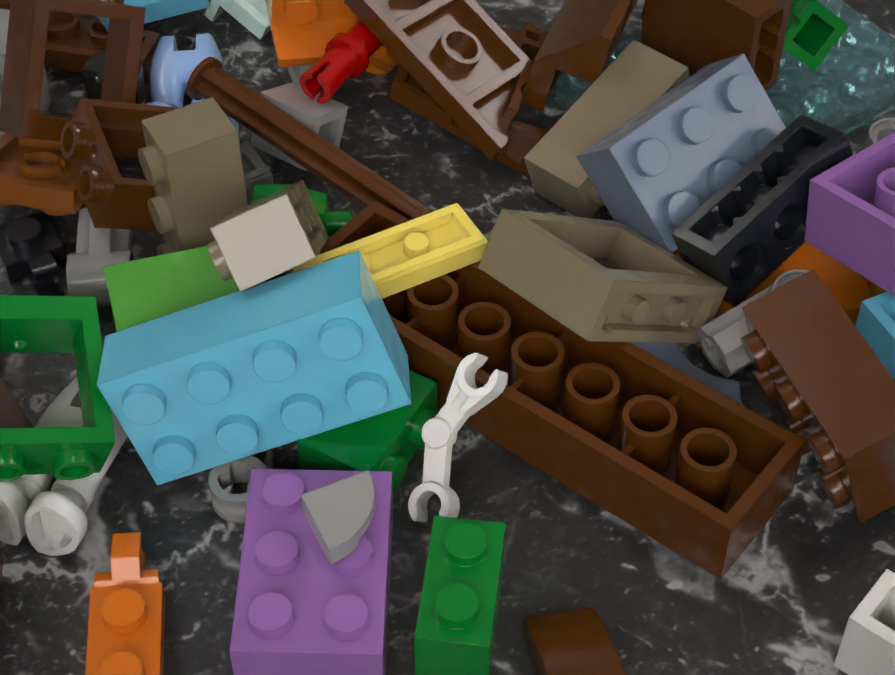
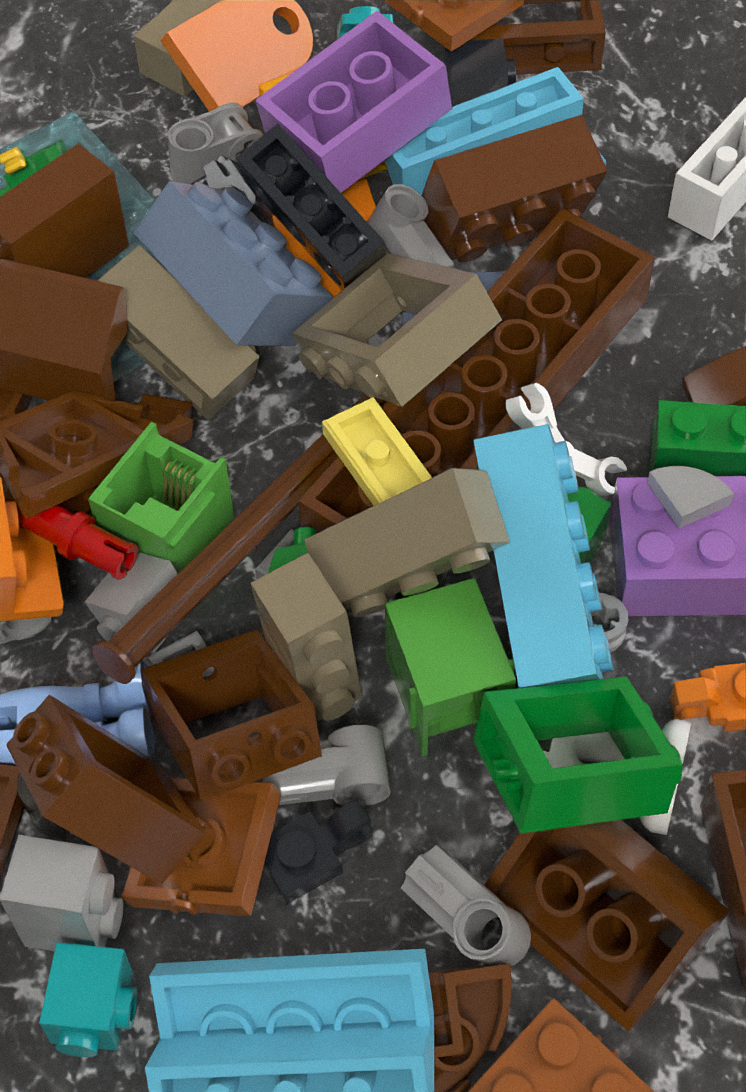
camera: 90 degrees left, 10 degrees up
none -> bright green piece [88,422,235,574]

